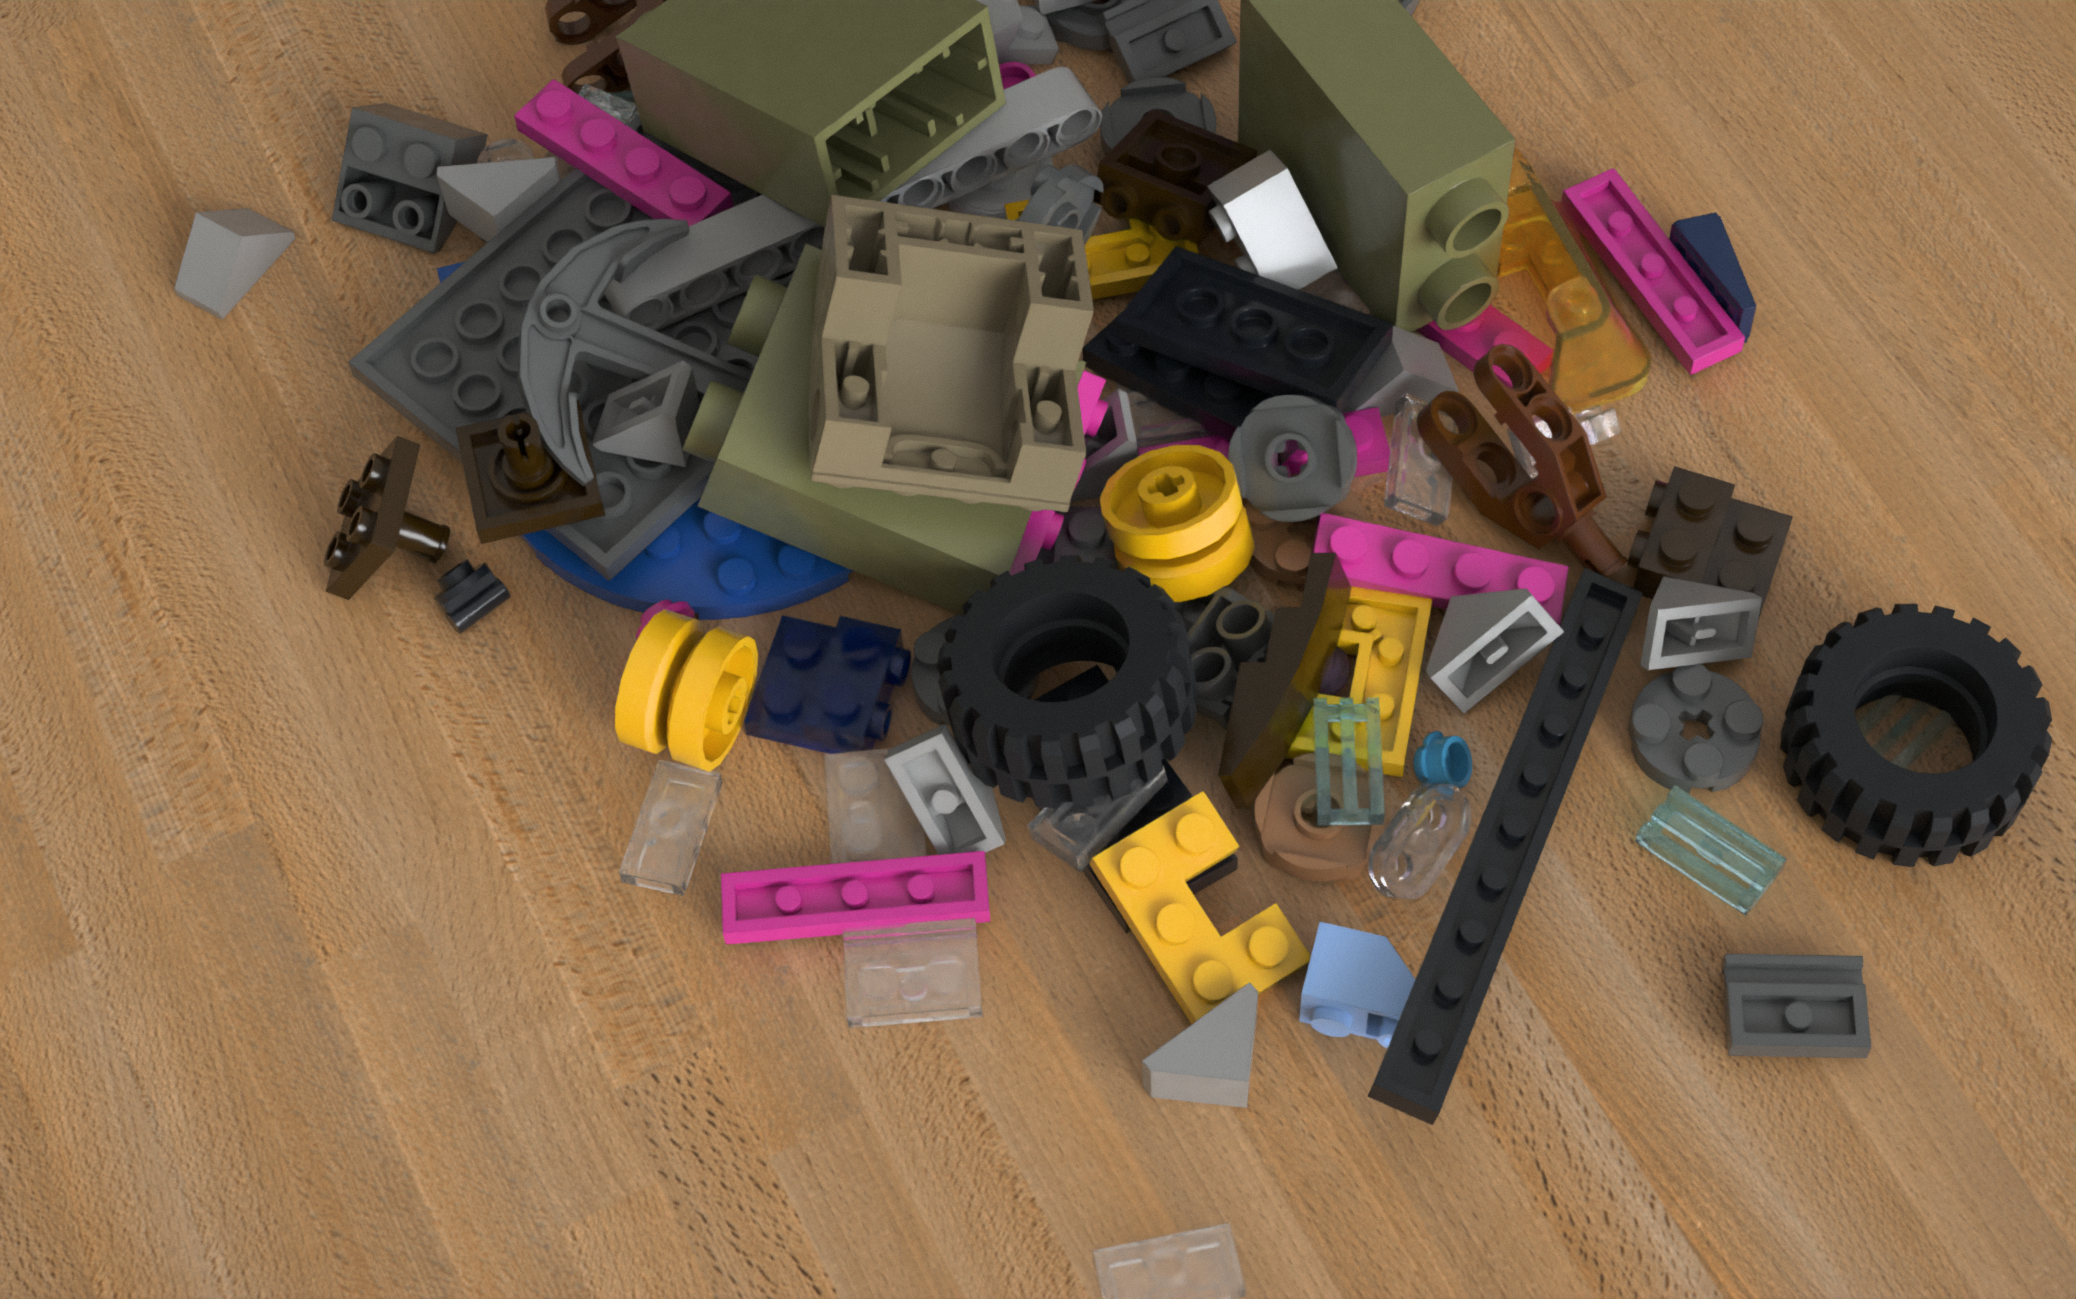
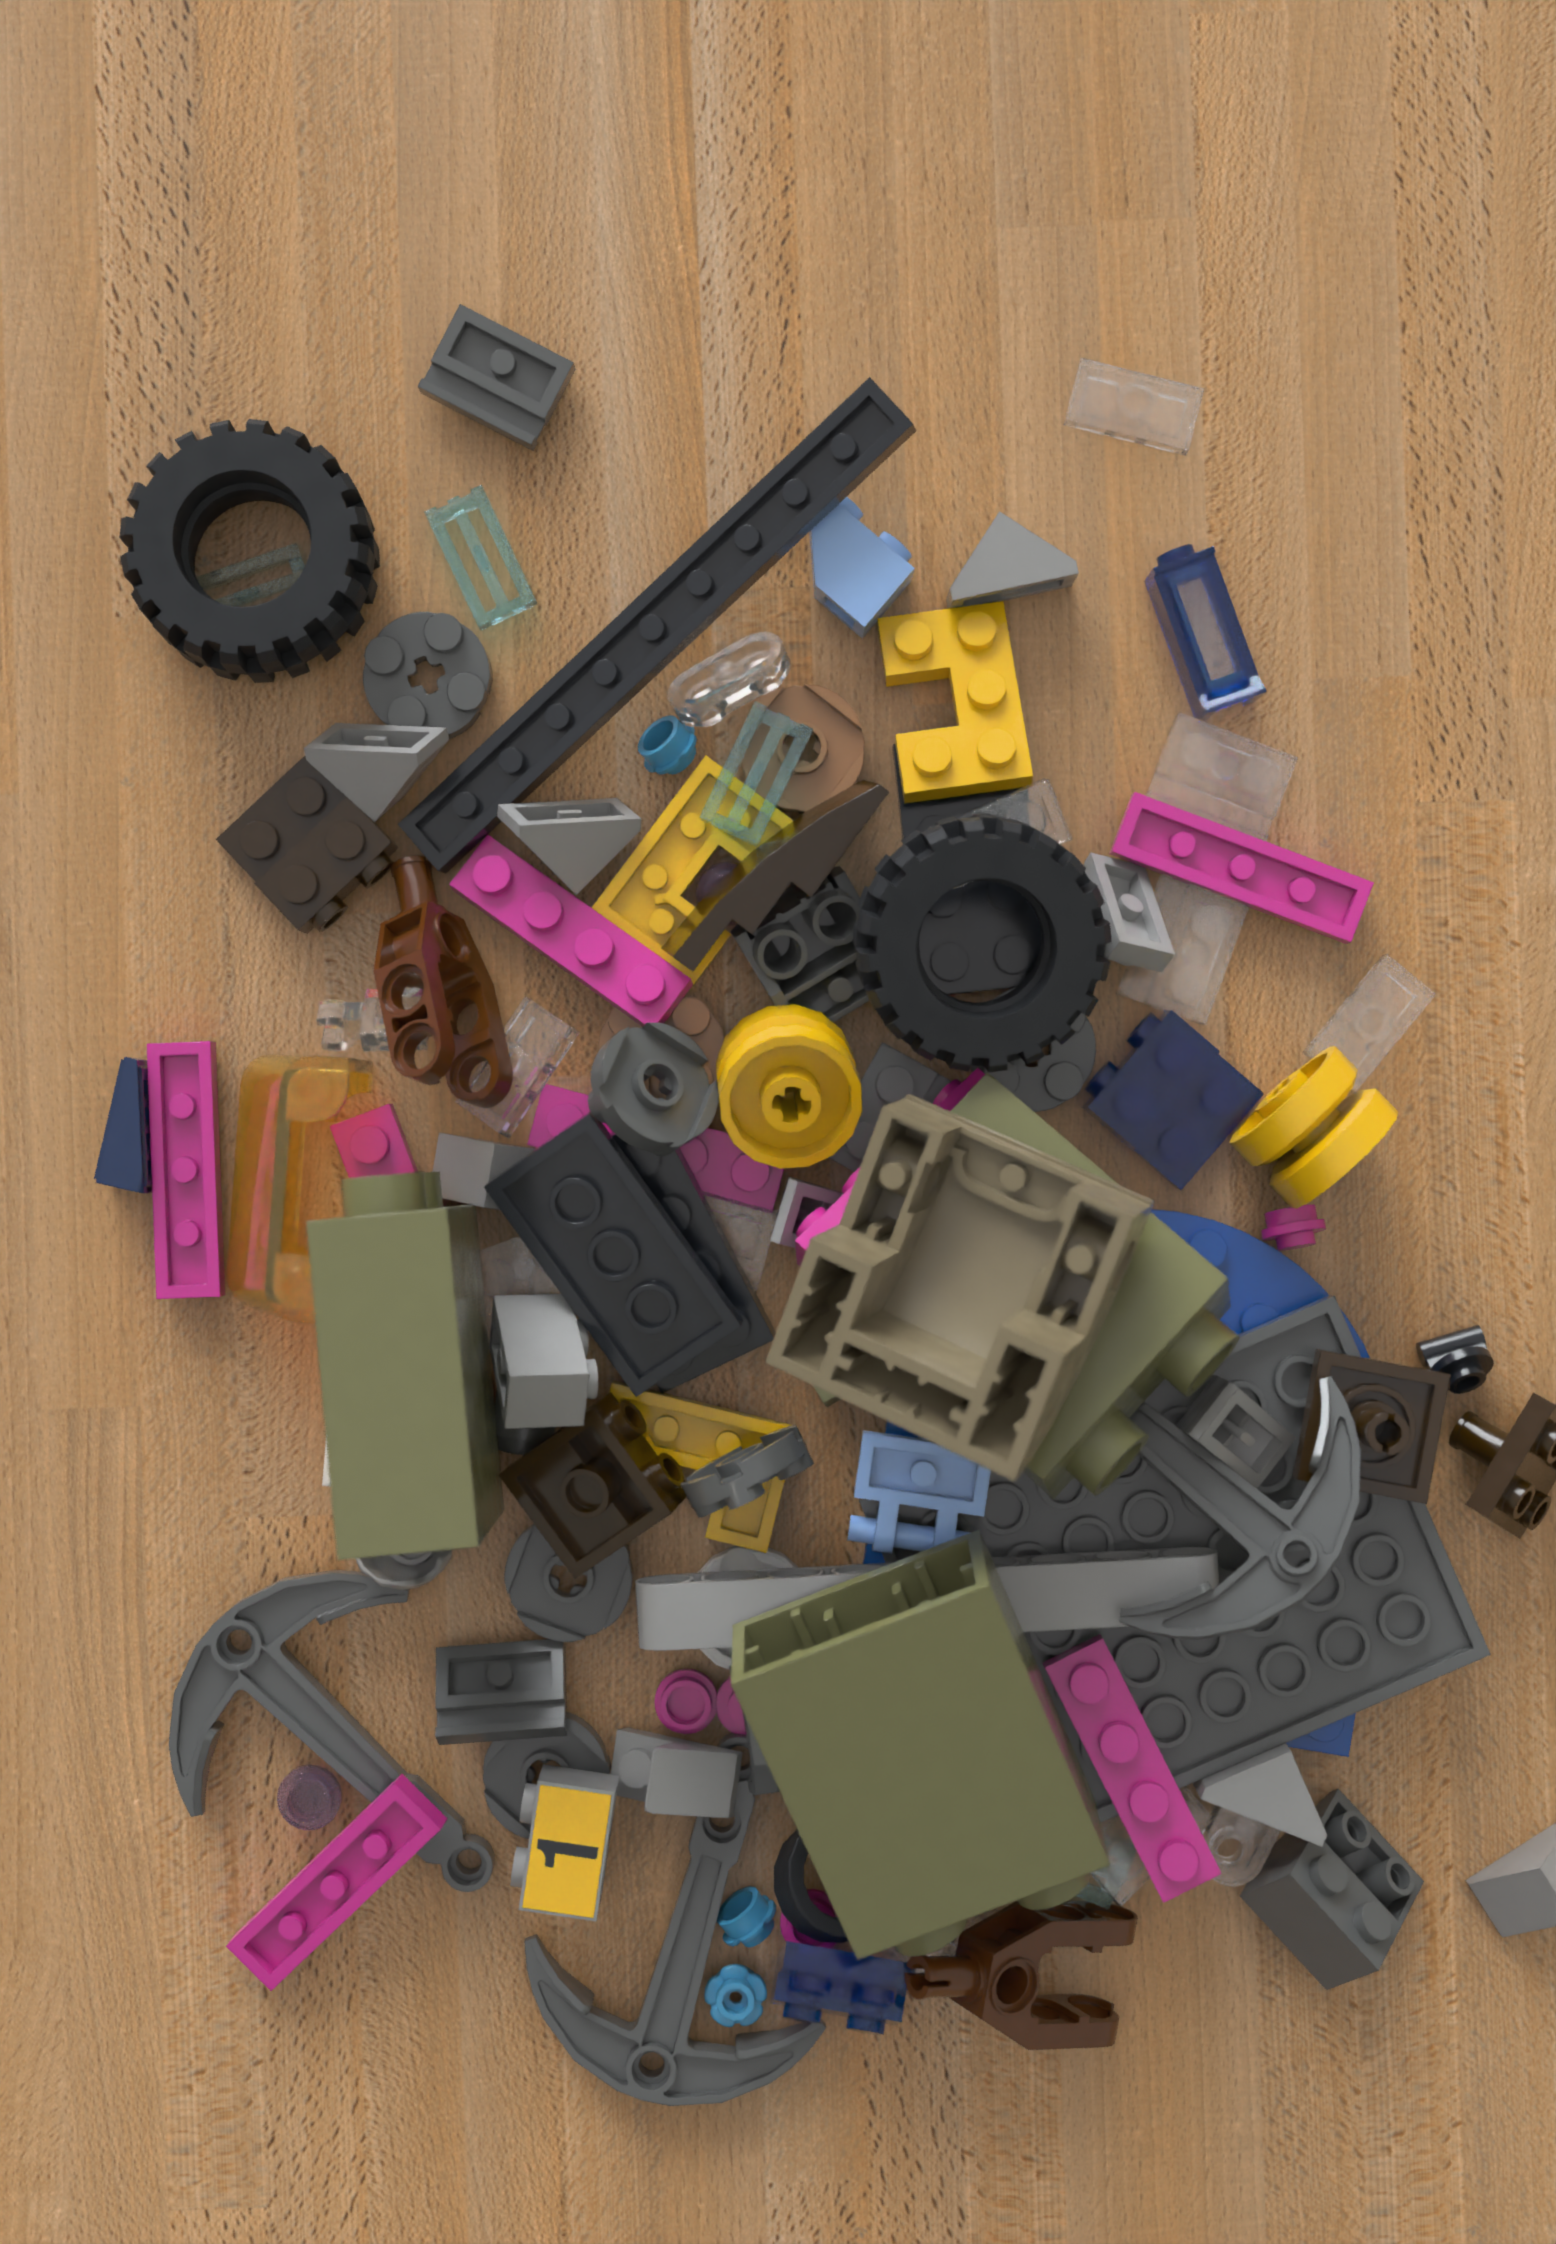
camera: 155 degrees left, 30 degrees up
none -> clear blue window [1144,544,1267,723]

